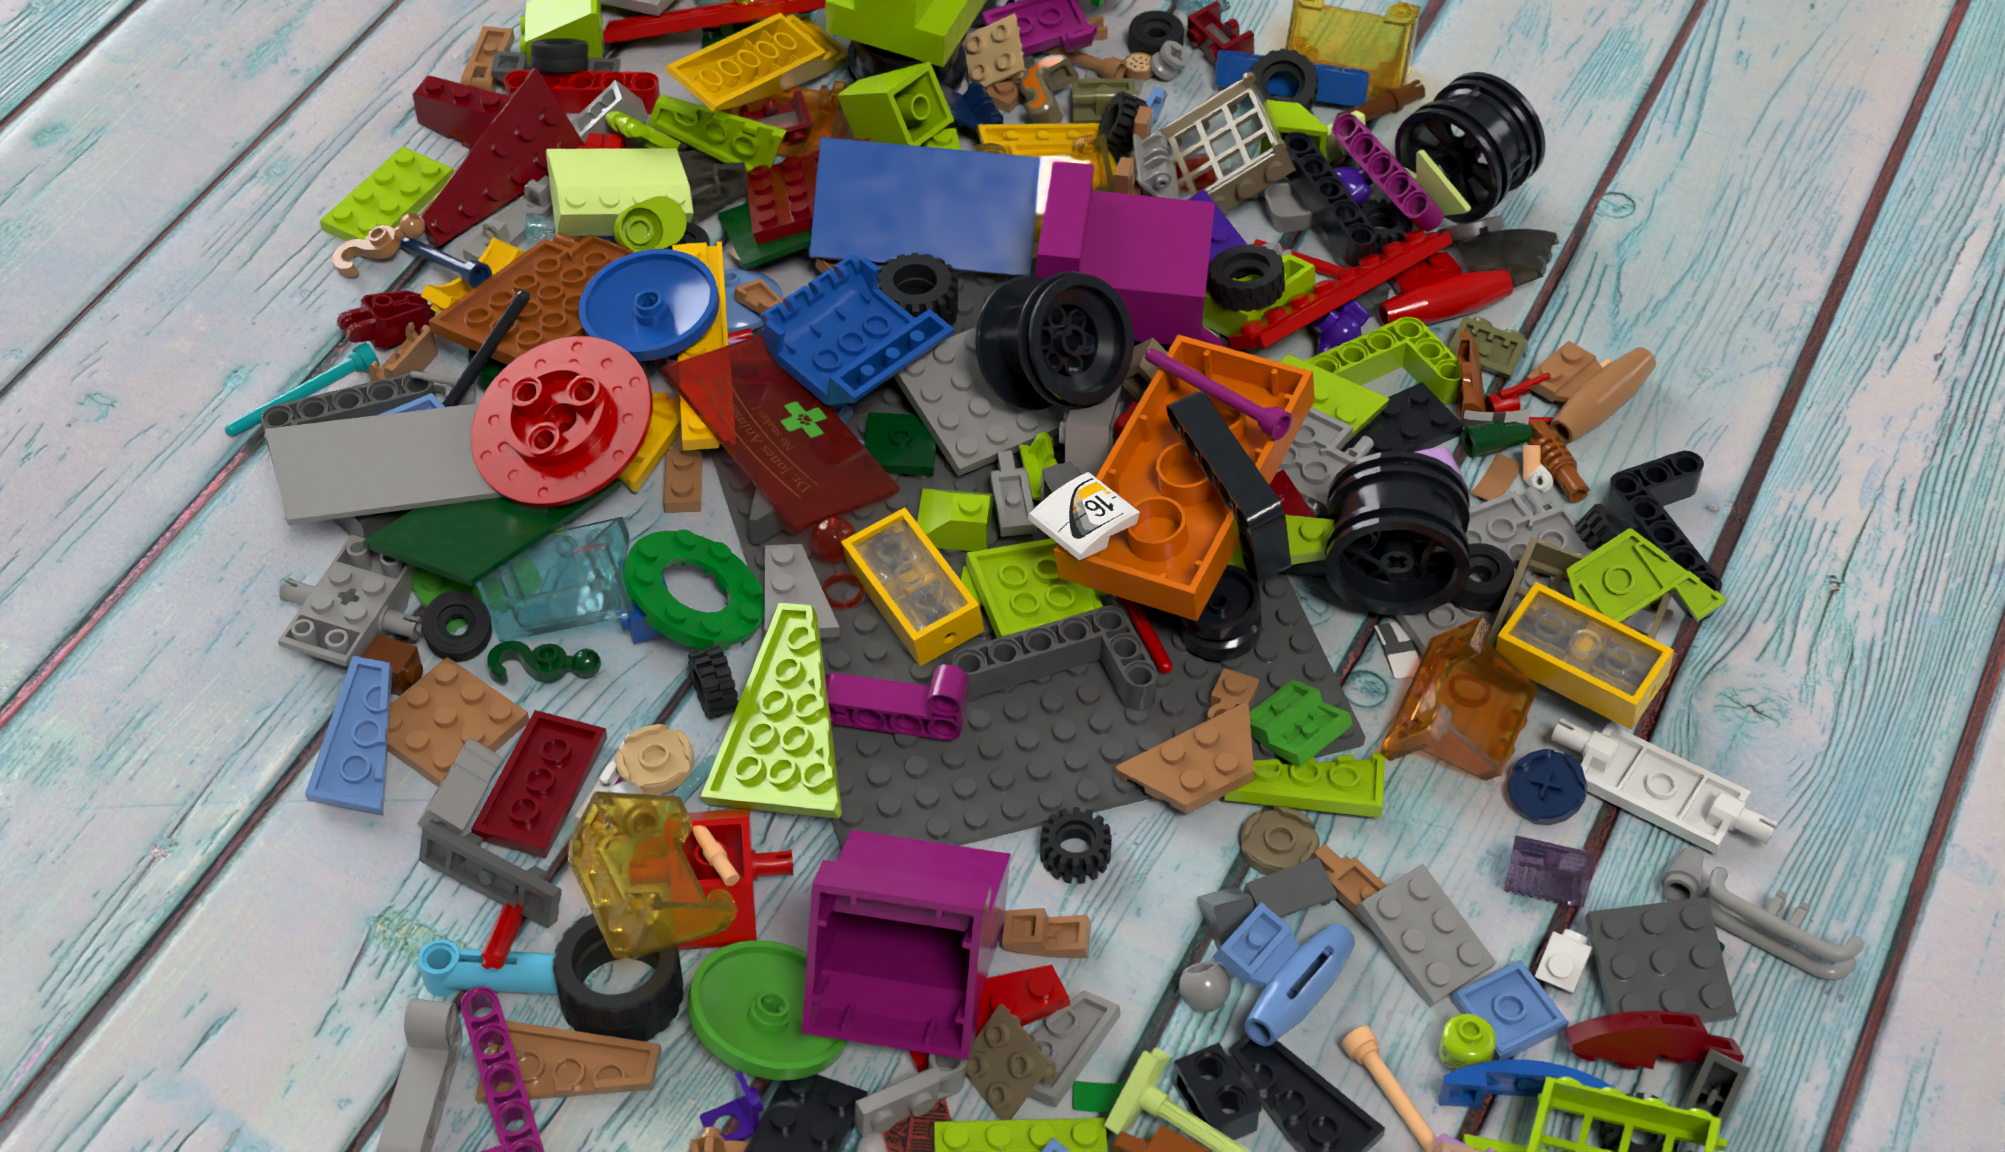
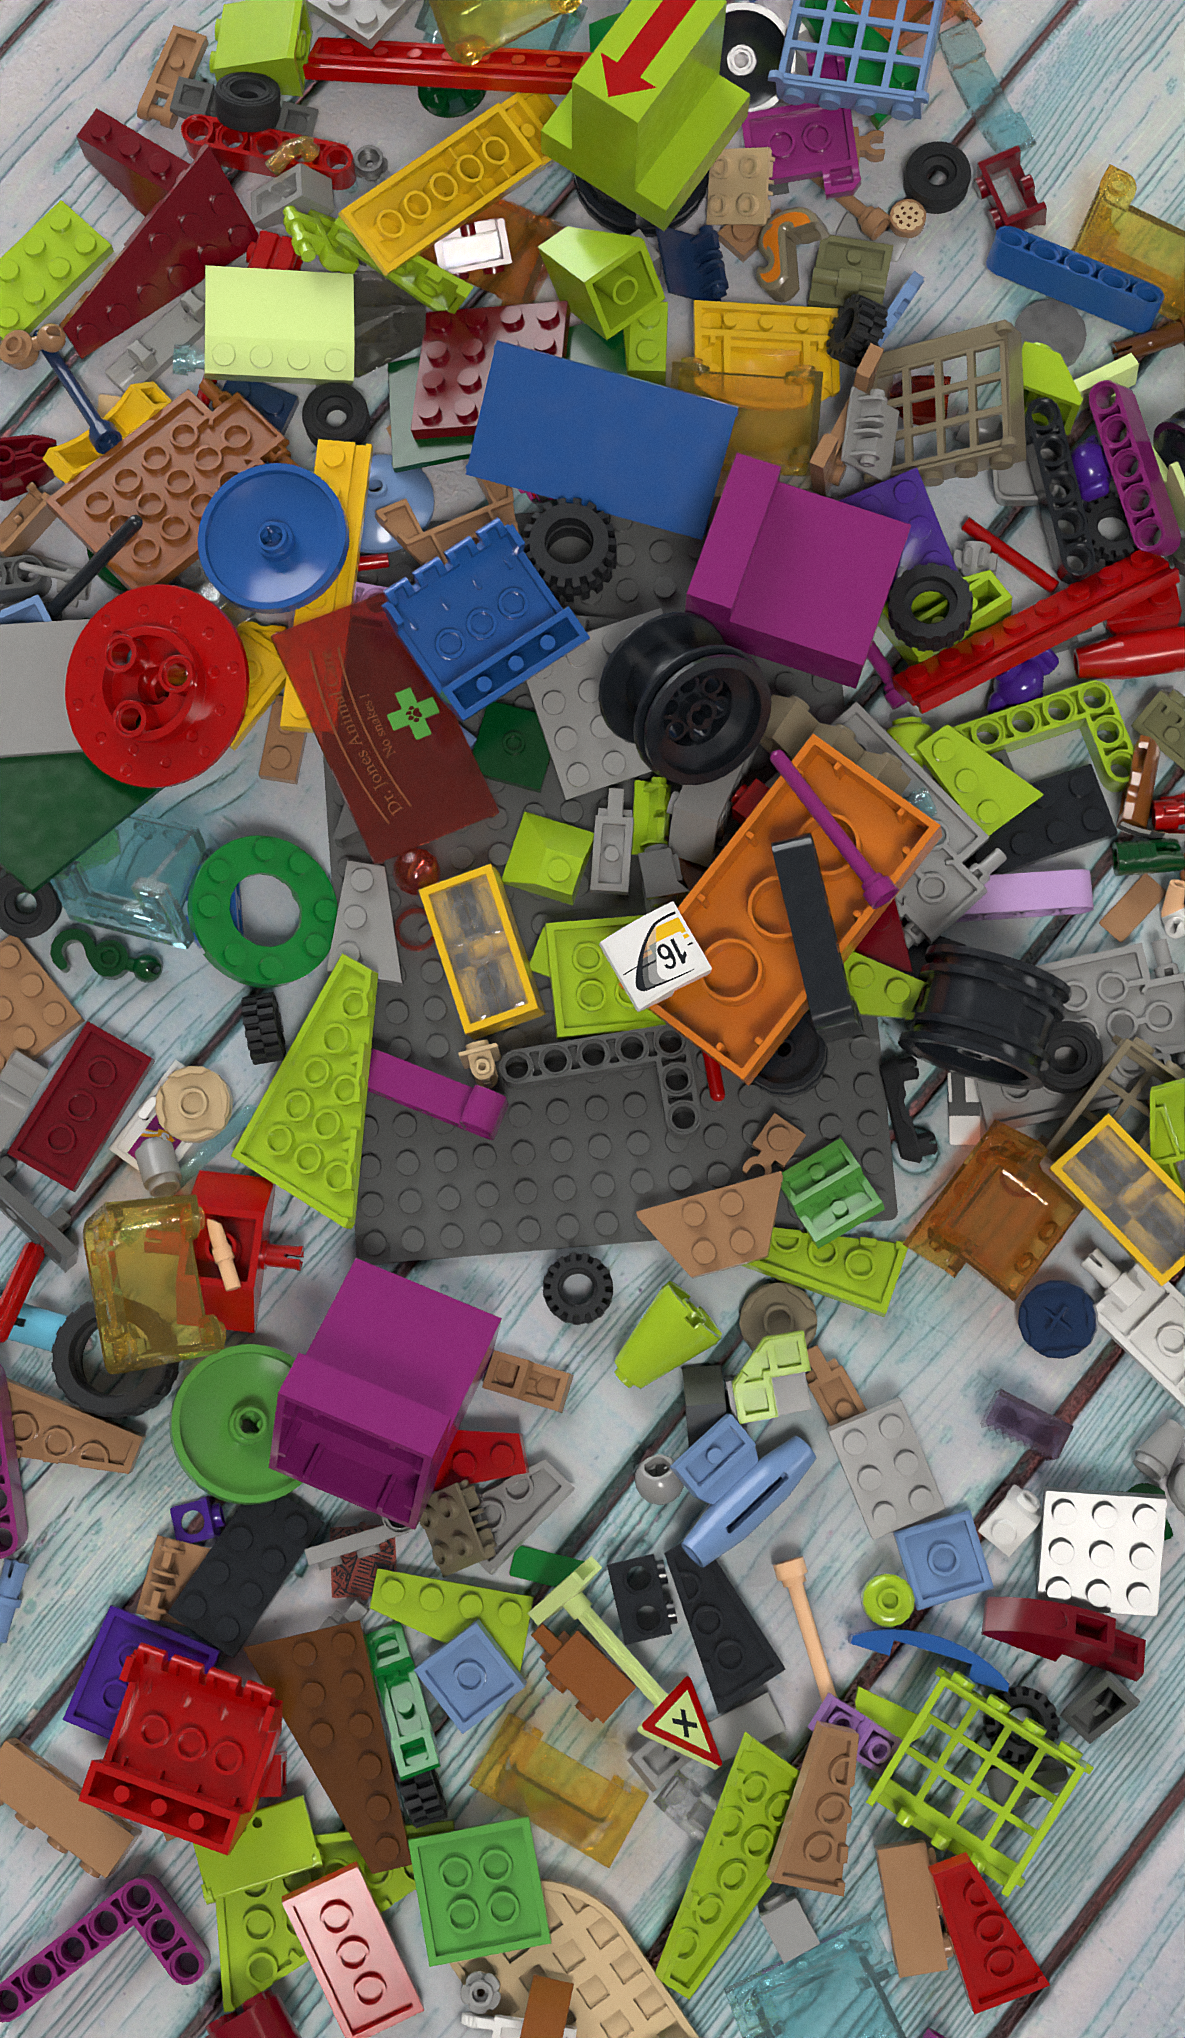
camera: 20 degrees right, 30 degrees up
lime cap [613,196,687,252] -> none
light grey wheel [1150,40,1189,81] -> none
black tyre [1249,48,1318,112] -> none
none -> clear yellow arm [265,135,320,176]
none -> flat silver plate [353,145,388,181]
none -> tan hinge [458,1040,502,1089]
none -> lime cone [614,1281,722,1389]
none -> lime tile [731,1330,811,1424]
none -> black piece [879,1054,938,1163]

